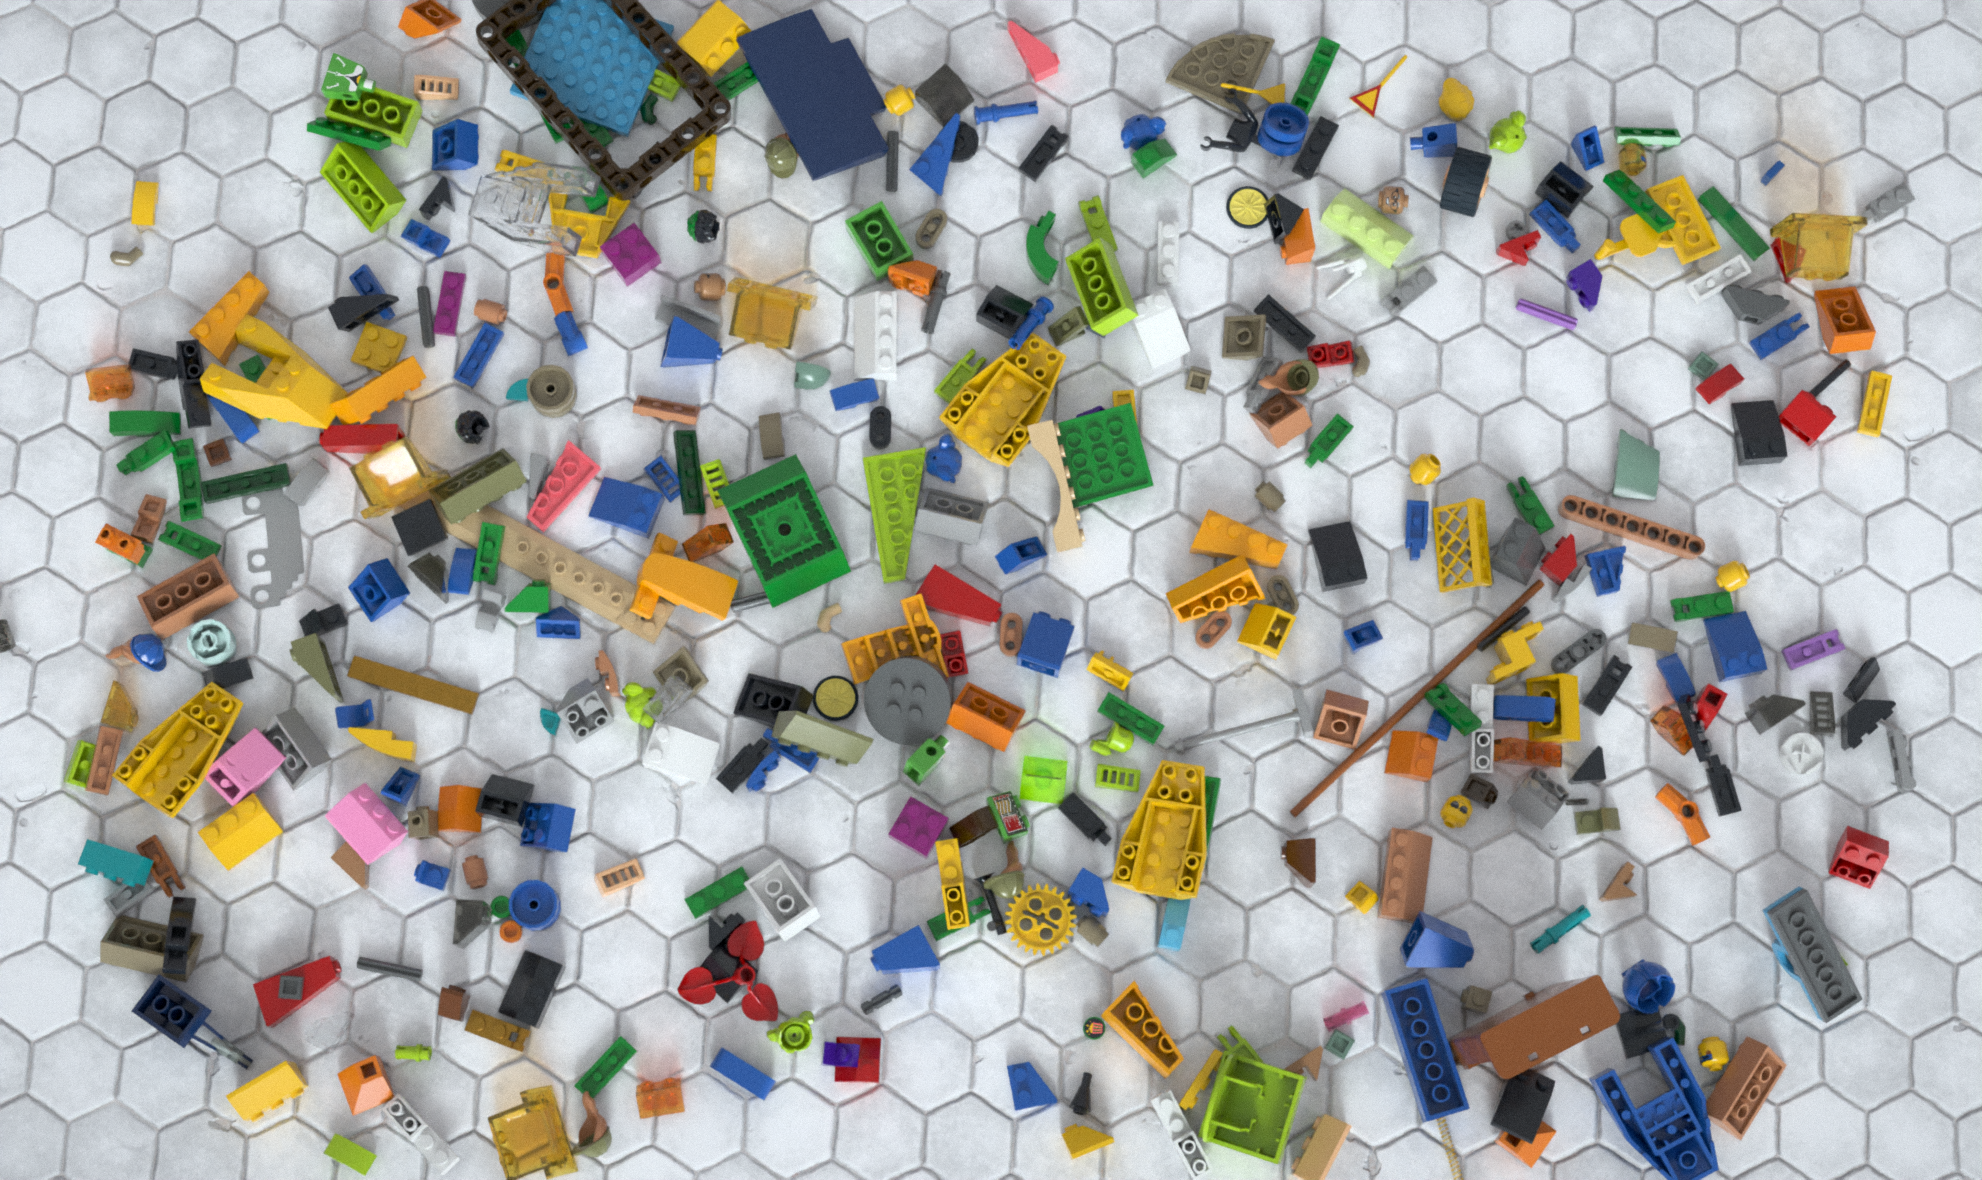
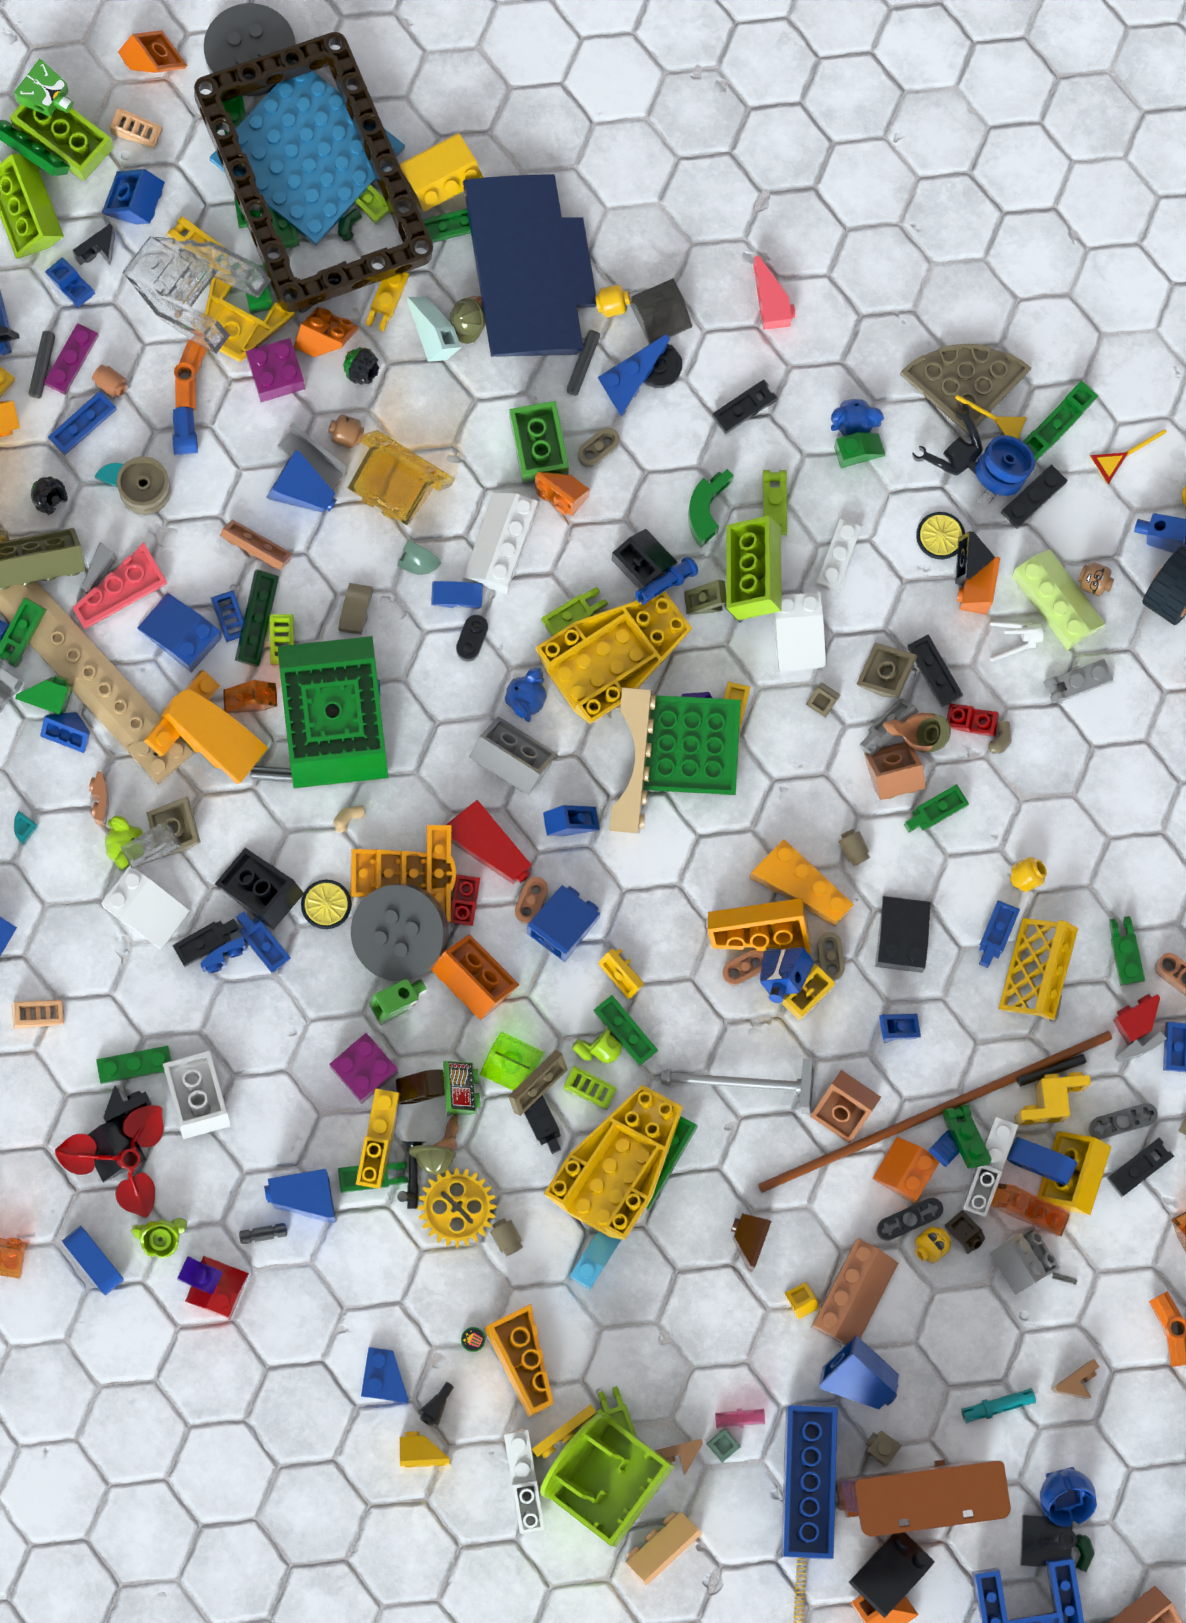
camera: 15 degrees right, 0 degrees up
light grey slope [556,678,614,744] -> none
slope [771,711,874,767] -> none
lime wing [863,447,926,584] -> none
dark grey pin [921,270,951,334] -> none
blue pin [974,100,1038,125] -> none
blue slope [1067,867,1109,918] -> none
dark grey slope [1490,517,1545,586] -> none
black slope [1568,746,1606,785] -> none
olive slope [1573,807,1621,835] -> none
yellow head [1697,1037,1729,1071] -> none
none -> orange slope [293,307,359,357]
none -> light aqua slope [407,296,461,362]
none -> dark tan tile [508,1050,568,1116]
none -> blue torso [760,947,814,1003]
none -> black beam [876,1198,943,1241]

